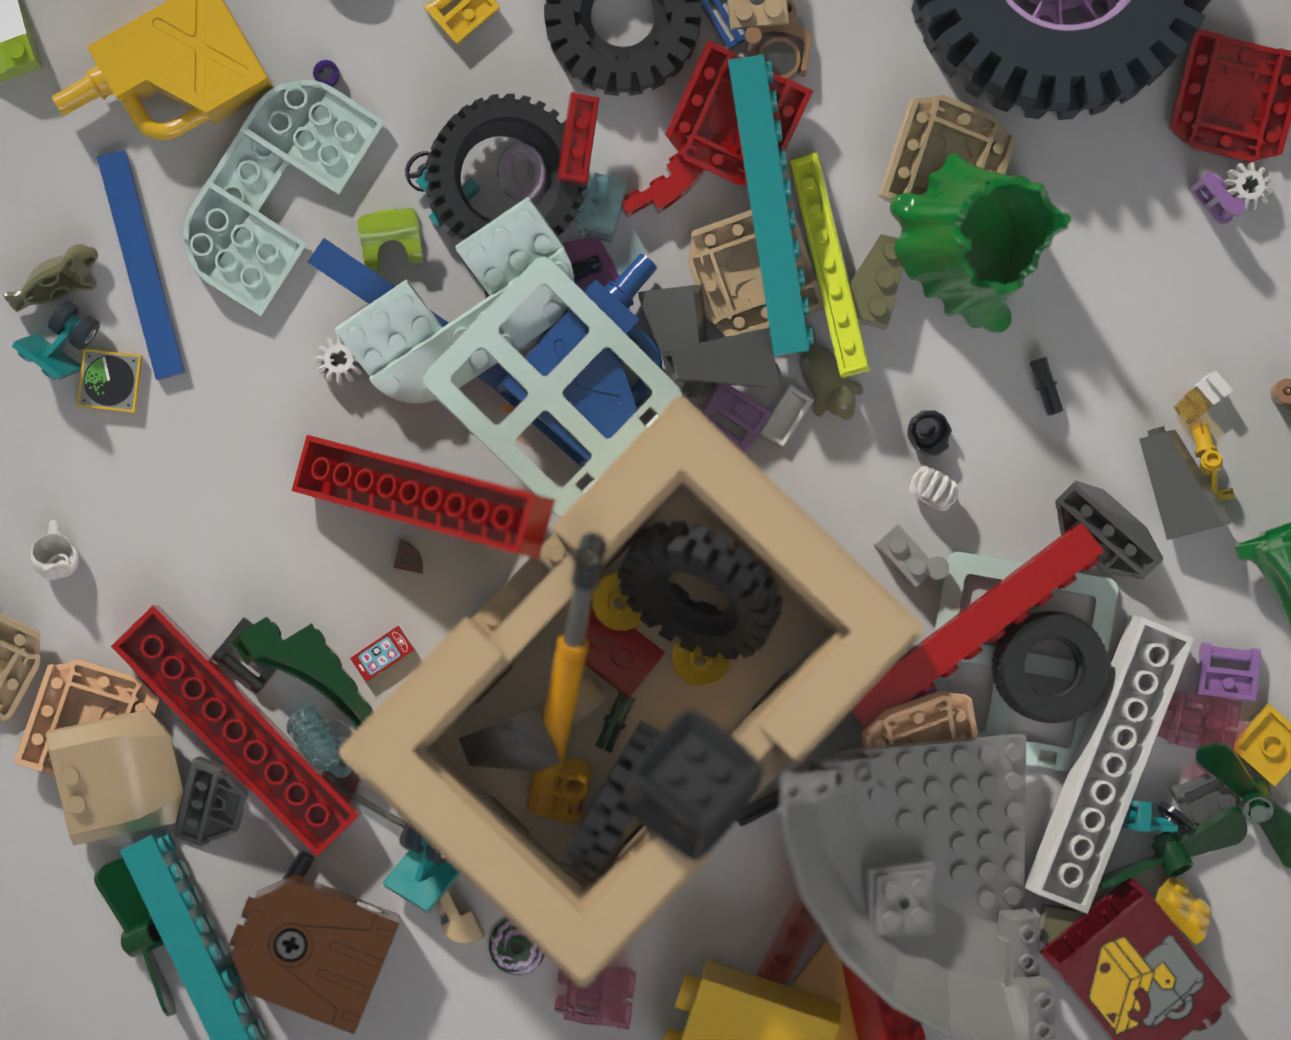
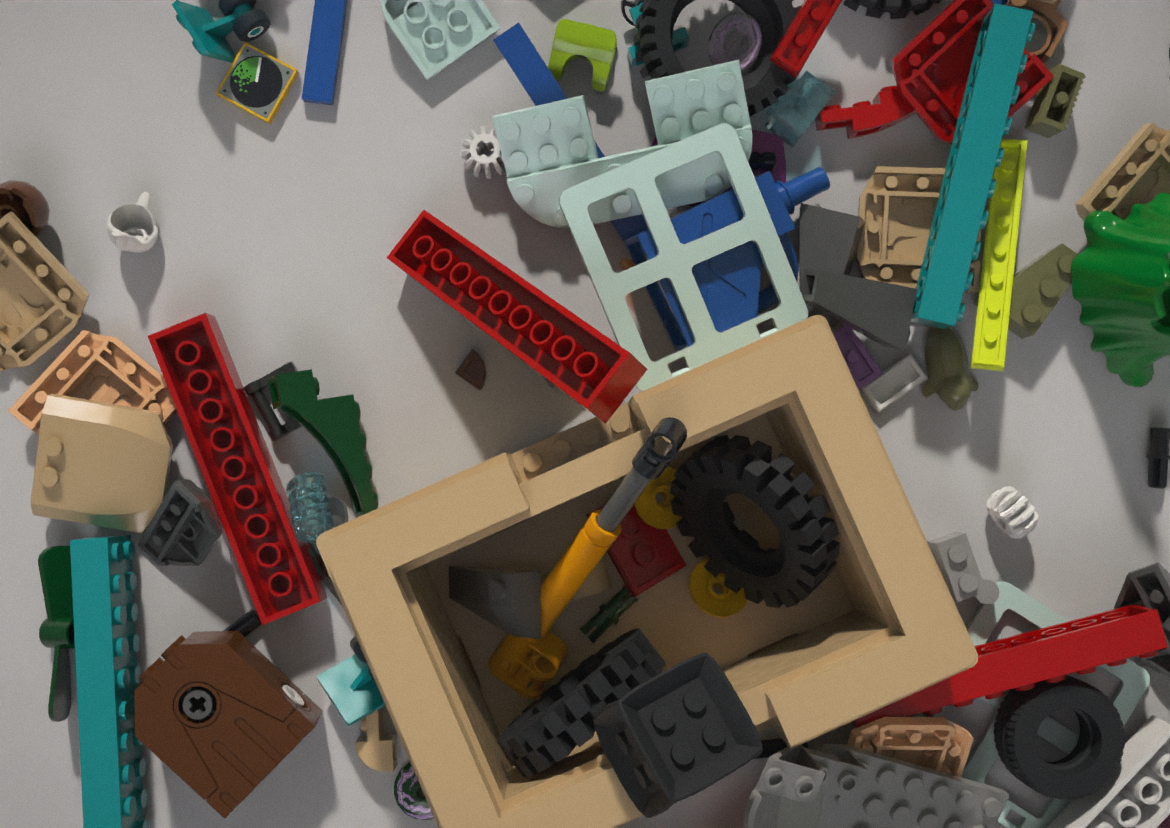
camera: 20 degrees right, 0 degrees up
tile [350,626,415,682] -> none
black hair [907,410,952,456] -> none
none -> olive brick [1025,64,1086,138]

